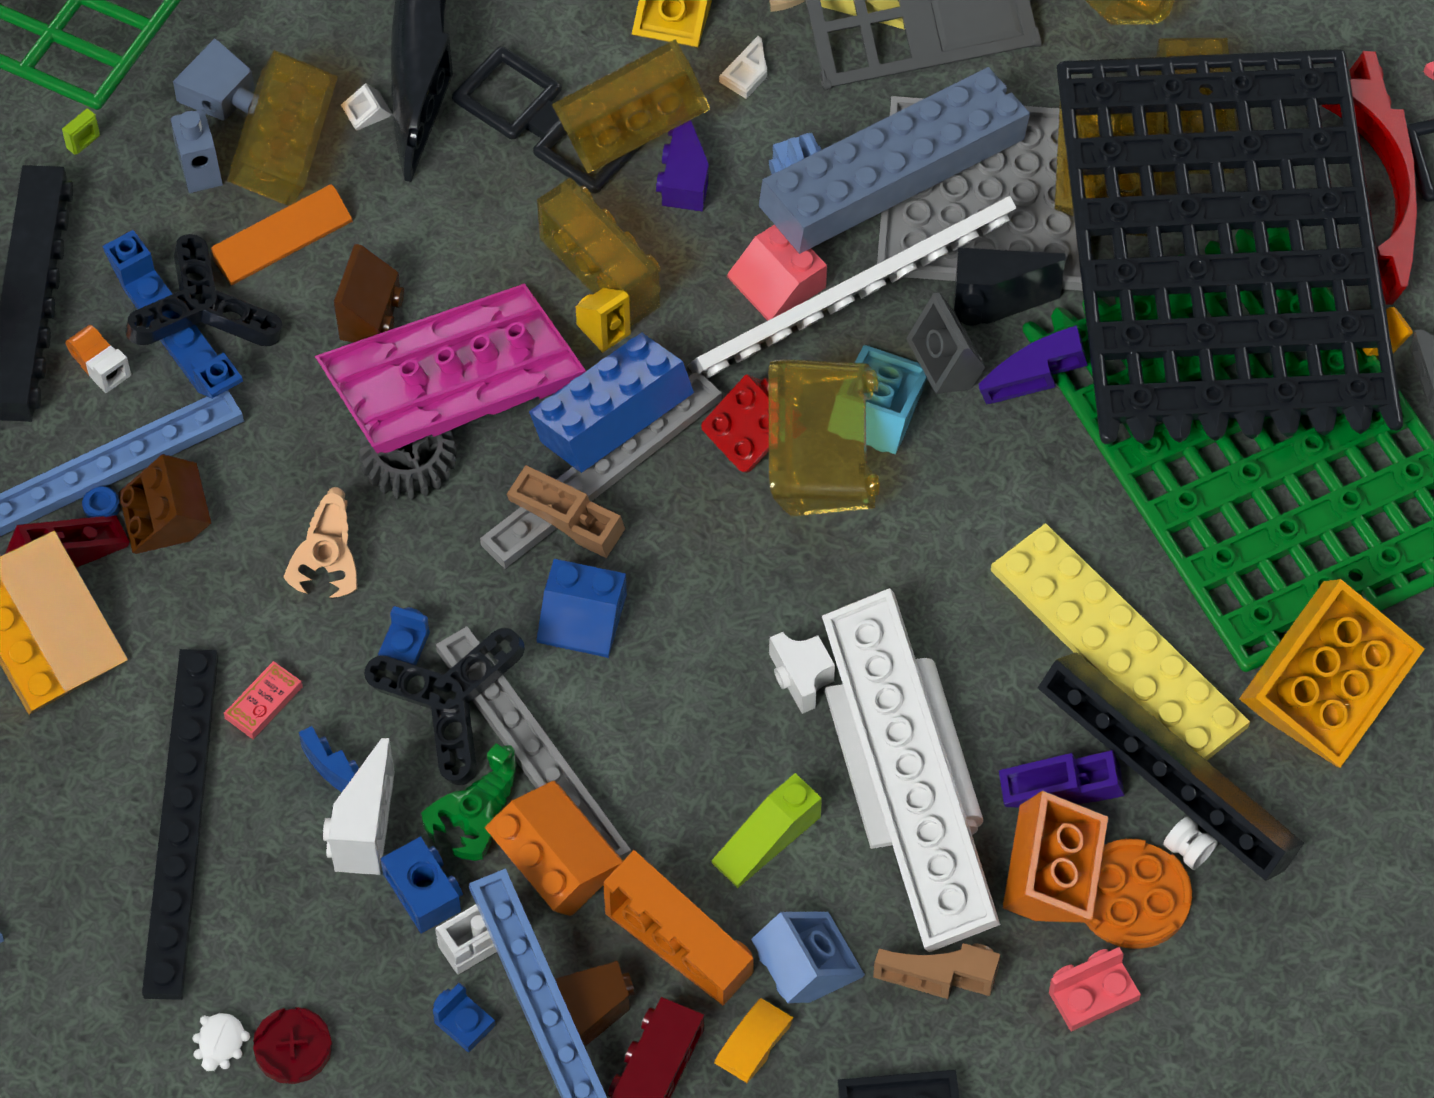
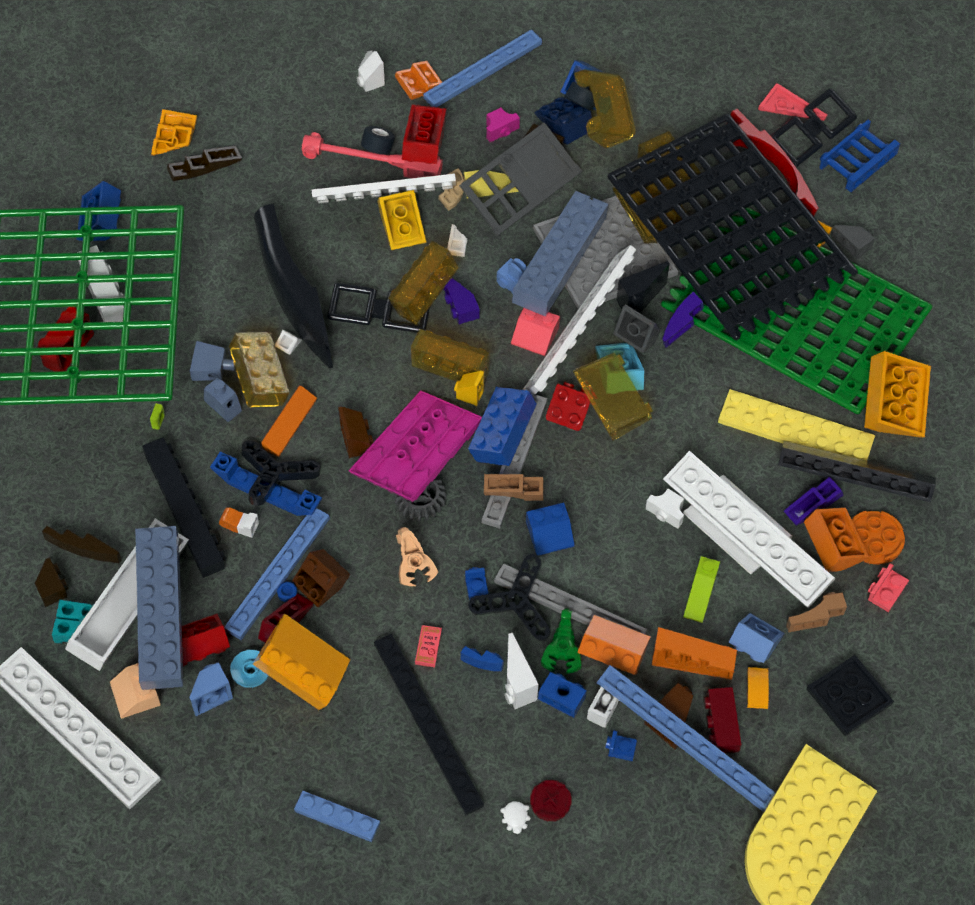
camera: 30 degrees left, 0 degrees up
white wheel [1163,816,1218,870] -> none

